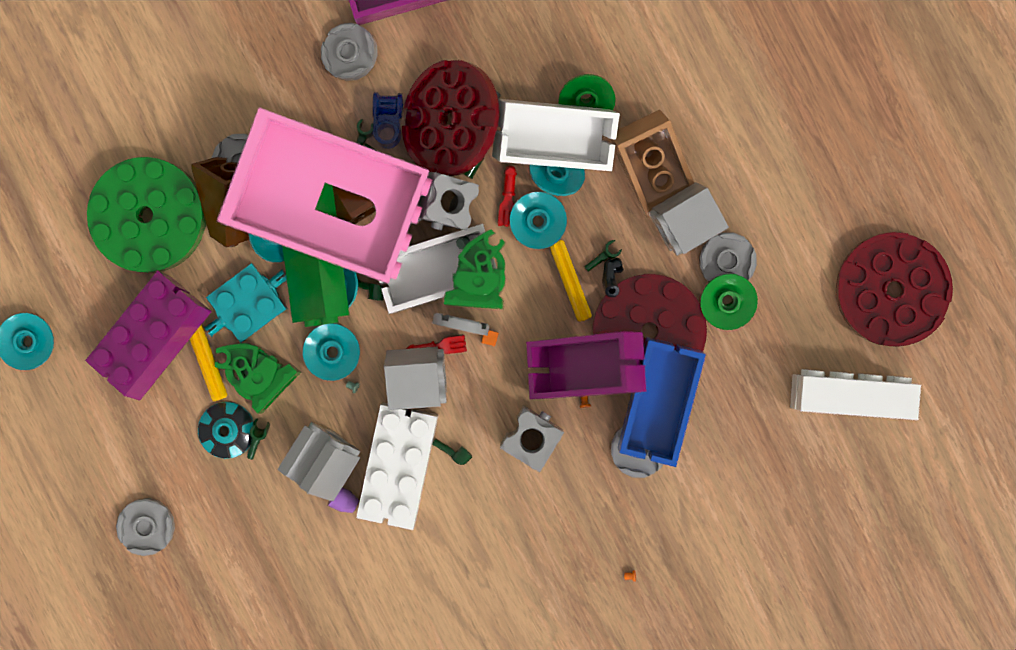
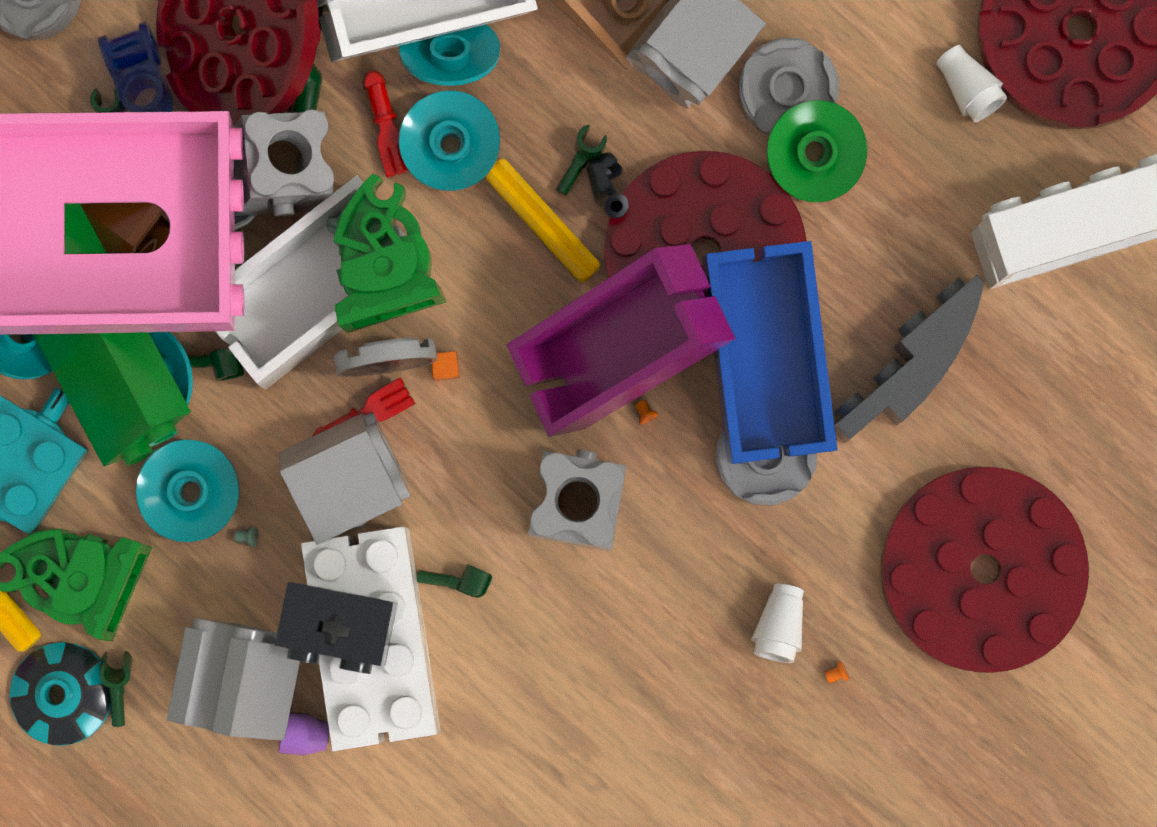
camera: 20 degrees left, 5 degrees down
none -> black brick [275,582,398,674]
none -> white cone [751,583,804,663]
none -> dark grey slope [834,274,984,443]
none -> dark red plate [881,467,1089,673]
none -> white cone [936,45,1007,122]

